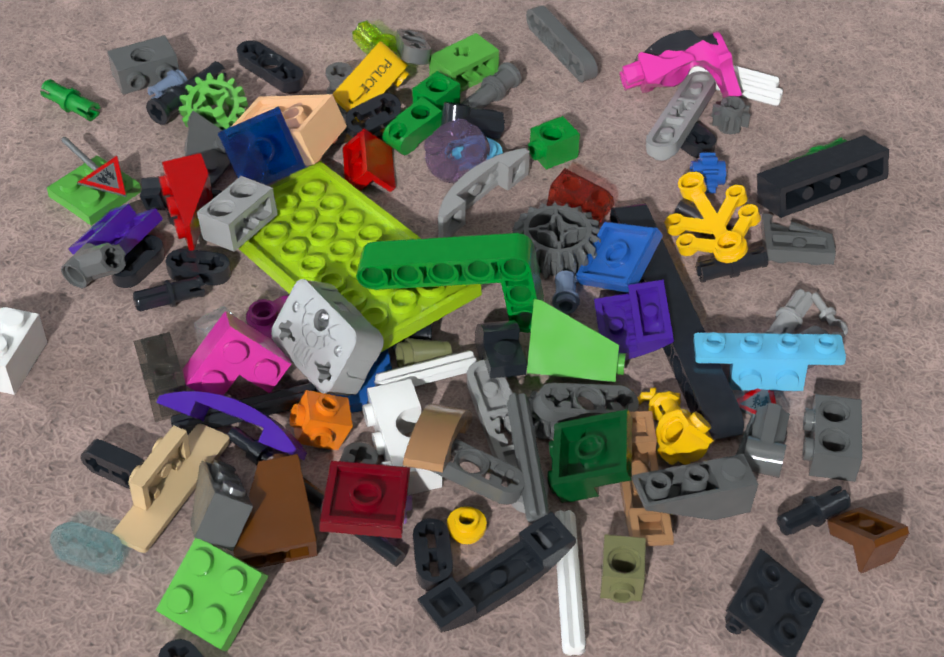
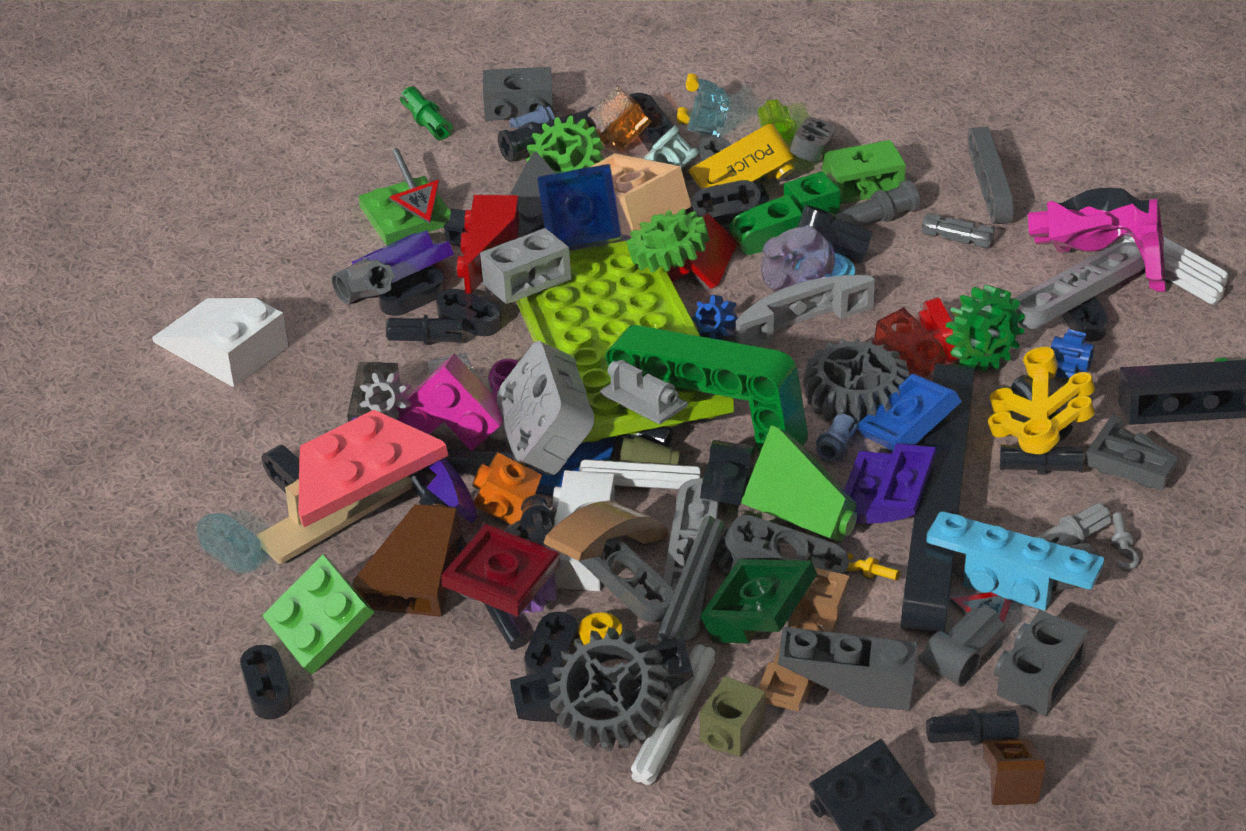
camera: 25 degrees right, 5 degrees down
dark grey slope [190,460,253,551] -> none
green brick [528,116,580,170] -> none
yellow connector [648,391,714,465] -> none
dark grey gear [711,96,751,134] -> none
none -> coral wing [298,410,448,528]
none -> light grey gear [360,371,411,419]
none -> black axle [521,495,555,545]
none -> dark grey gear [548,627,672,751]
none -> clear orange brick [588,86,652,150]
none -> light grey hinge [600,360,688,425]
none -> bright green gear [626,209,710,272]
none -> light aqua piece [643,125,699,169]
none -> clear light blue piece [676,73,730,137]
none -> blue gear [691,295,739,340]
none -> red plate [918,297,959,363]
none -> dark grey axle [922,213,994,249]
none -> green gear [946,285,1025,372]

